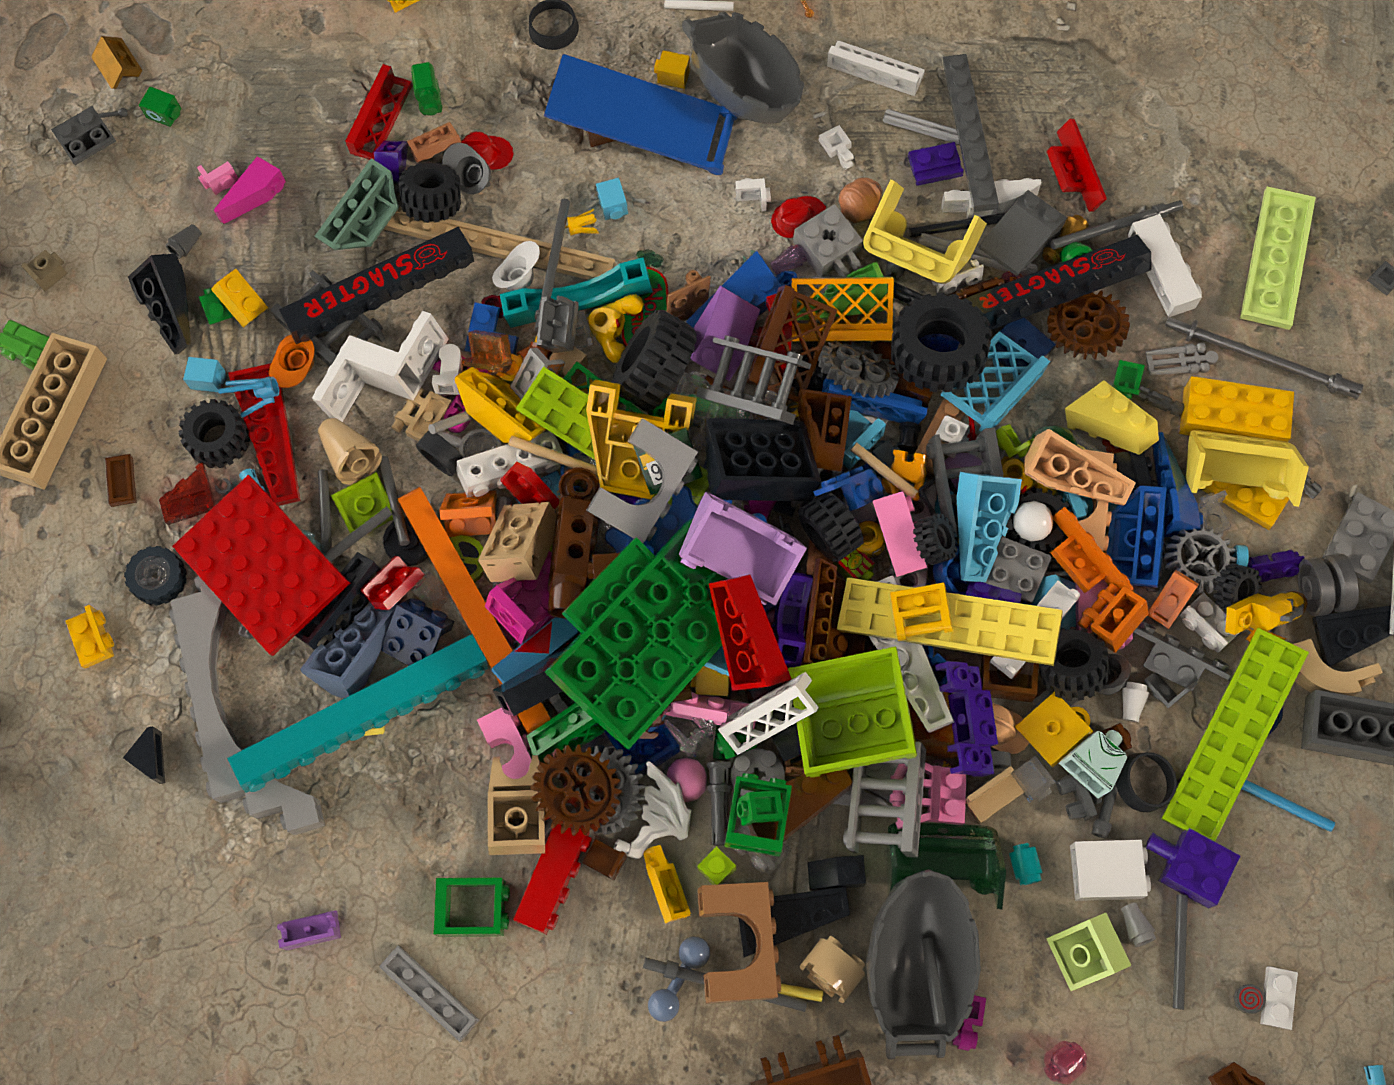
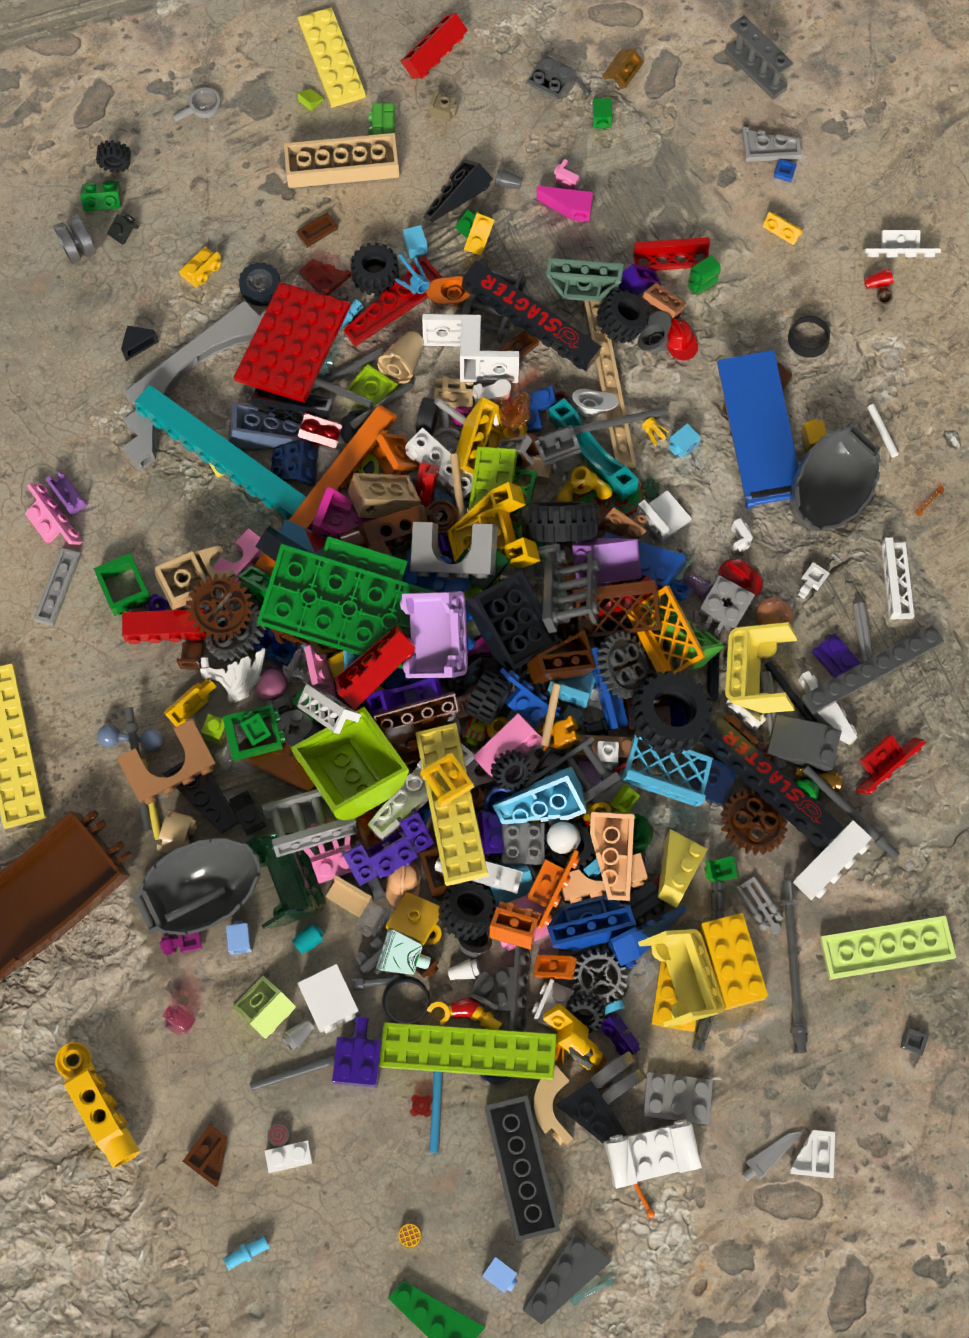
camera: 60 degrees right, 0 degrees up
none -> bright pink bracket [25,483,83,545]
none -> dark purple plate [145,594,169,611]
none -> light blue brick [226,921,252,955]
none -> clear red plate [410,1094,433,1117]
none -> piece [427,998,502,1030]
none -> reddish brown plate [498,330,539,360]
none -> white bracket [636,491,691,543]

